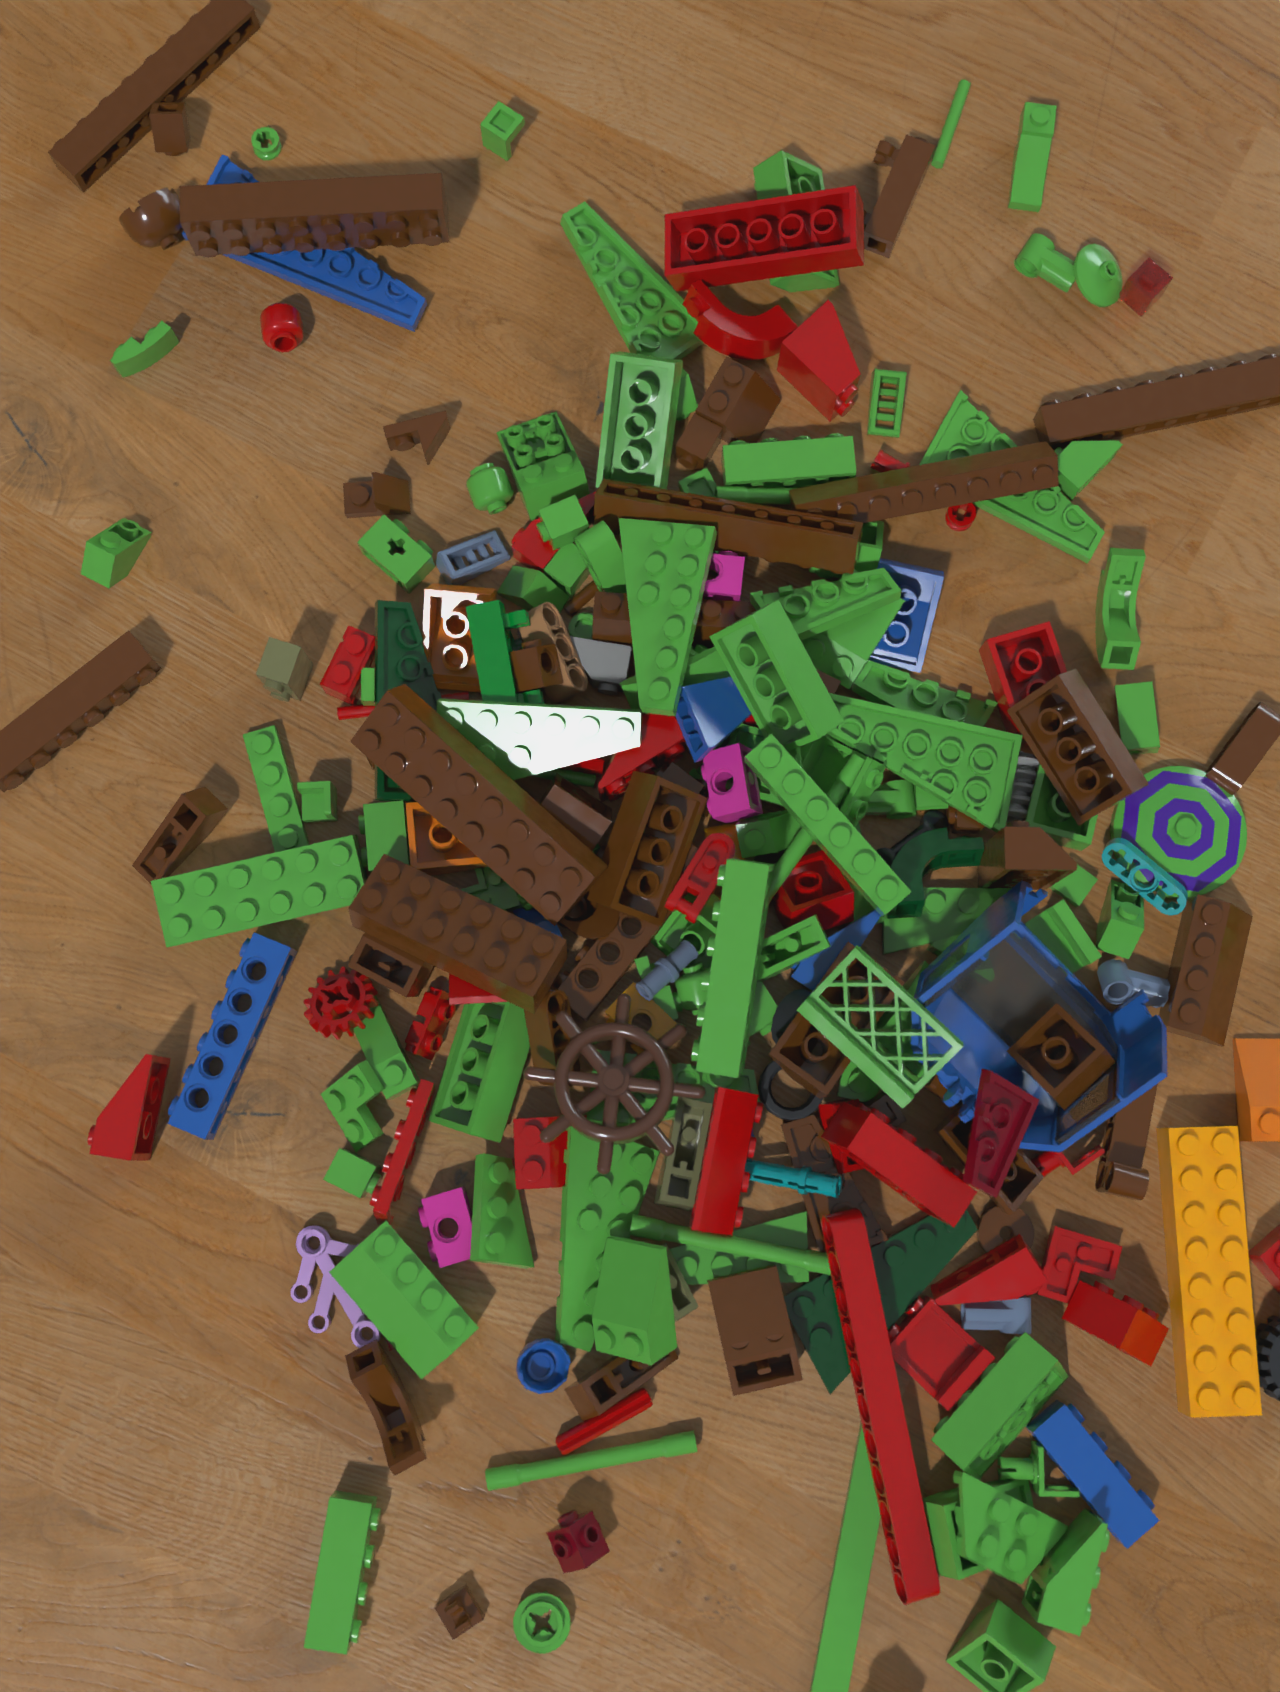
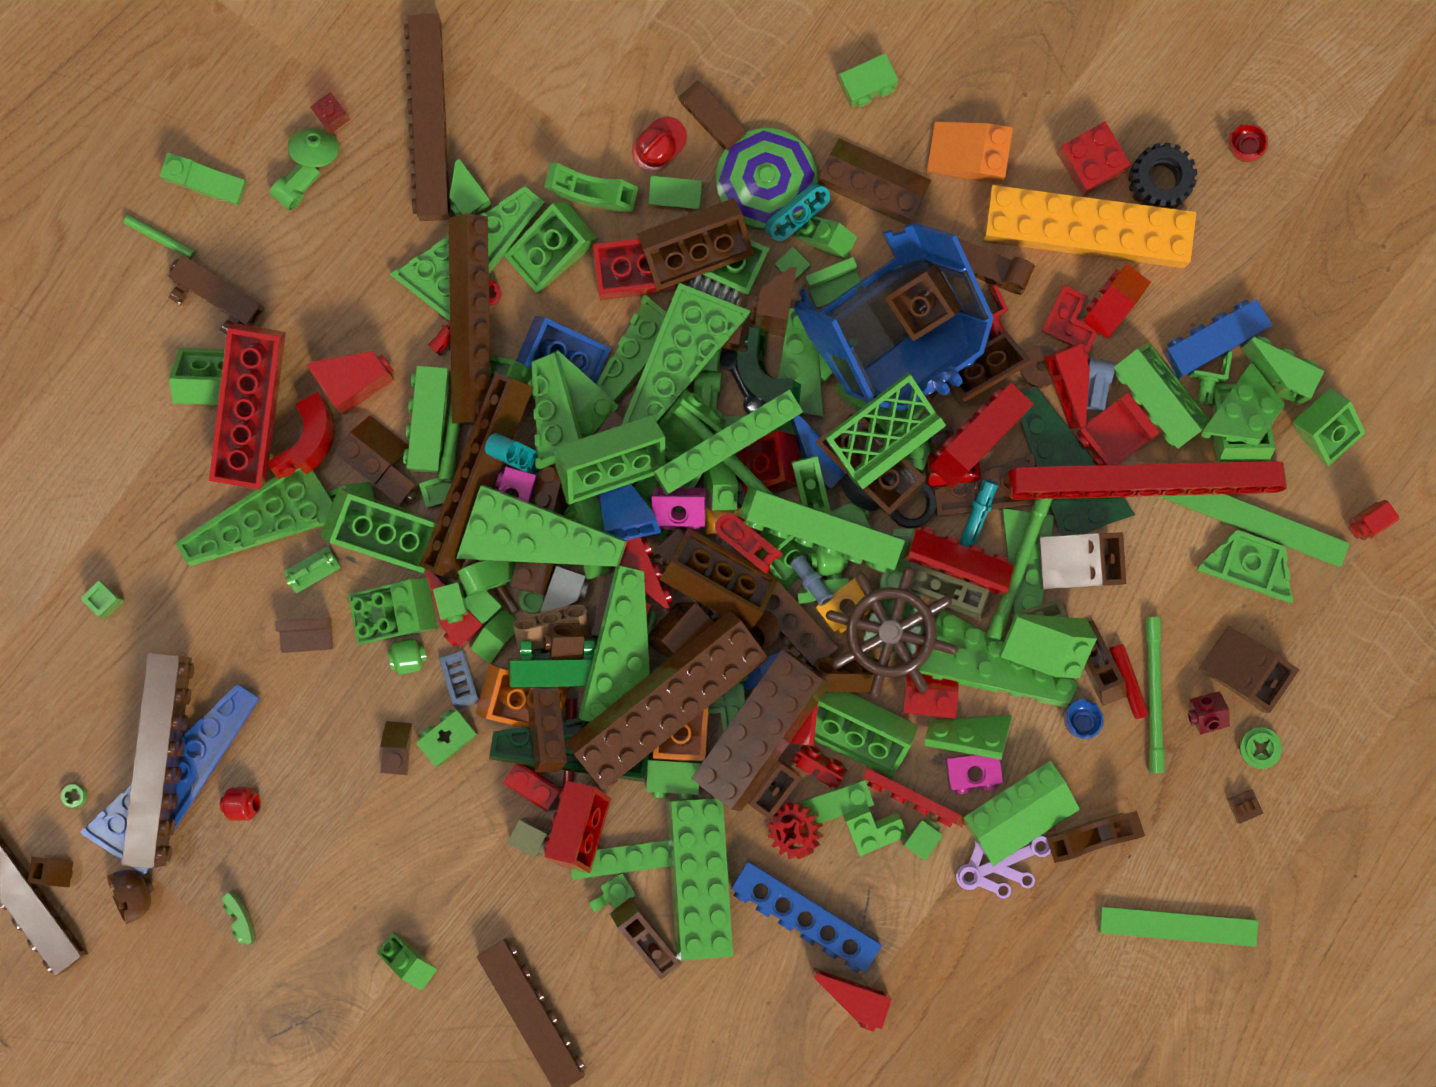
camera: 80 degrees left, 5 degrees up
bright green panel [297,781,338,823] -> none
bright green brick [304,1490,381,1655] -> none
bright green tile [361,668,375,706] -> none
reddish brown slope [383,410,451,465] -> none
bright green slope [867,369,907,438] -> none
dark red wing [963,1068,1040,1198] -> none
sand blue piece [1097,959,1170,1008] -> none
none -> reddish brown panel [275,617,333,653]
none -> bright green hinge [283,546,341,594]
none -> teal beam [485,433,539,476]
none -> bright green slope [504,201,598,293]
none -> reddish brown brick [526,686,567,772]
none -> red brick [544,781,611,873]
none -> bright green plate [589,873,636,912]
none -> red piece [632,117,687,172]
none -> bright green tile [1099,906,1258,947]
none -> bright green wing [1196,530,1293,604]
none -> reddish brown slope [1199,626,1299,713]

